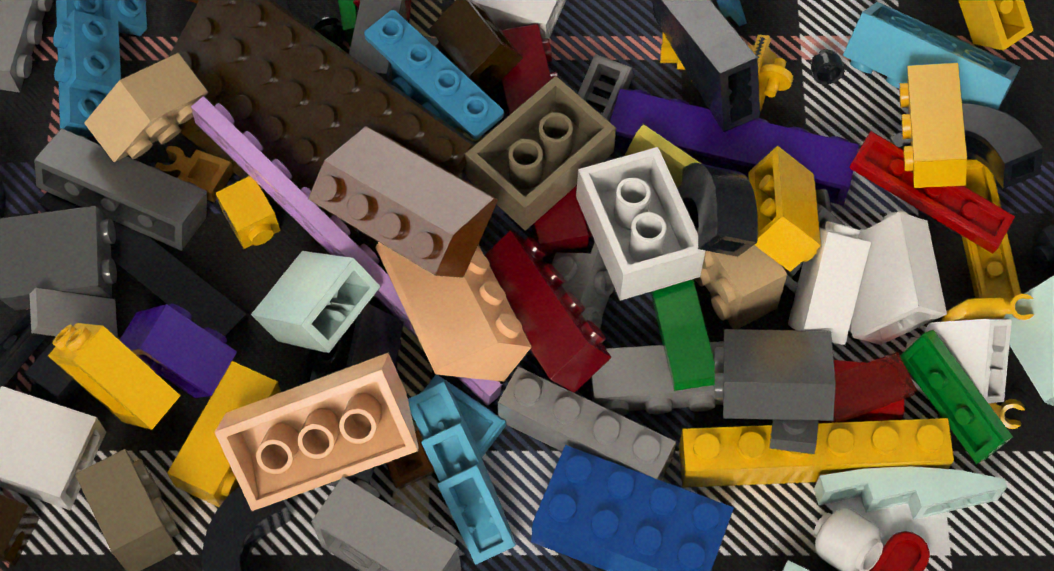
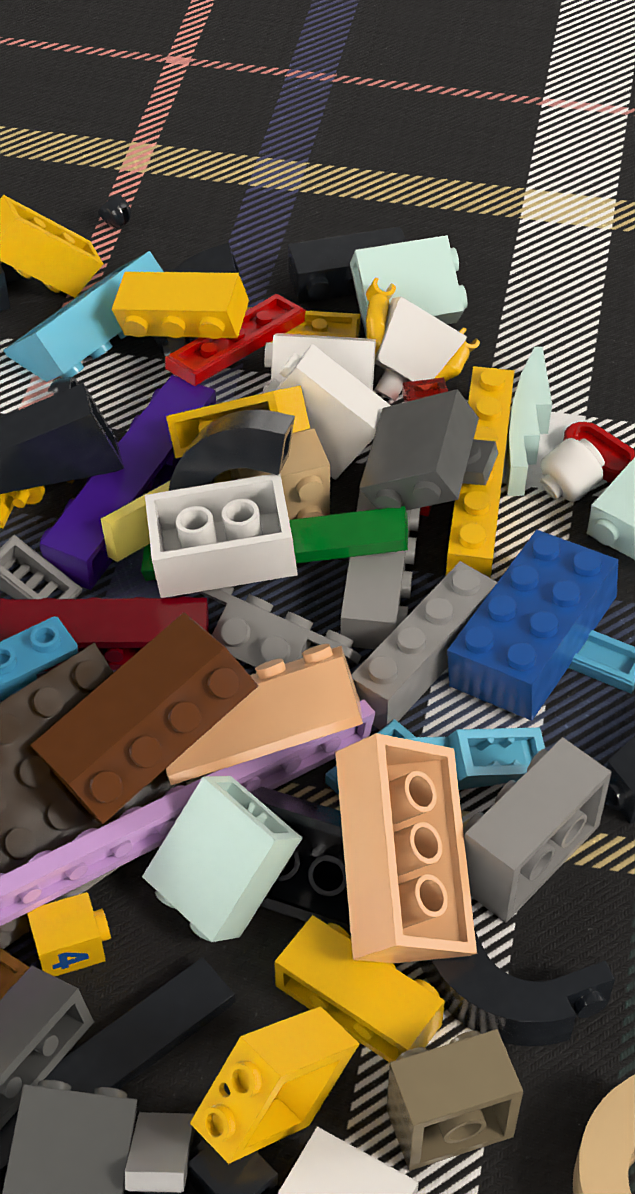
camera: 80 degrees left, 15 degrees down
dark purple brick [120,304,237,398] -> none
dark tan brick [465,76,616,231] -> none
dark red brick [484,230,612,393] -> none
green tile [898,330,1013,464] -> none

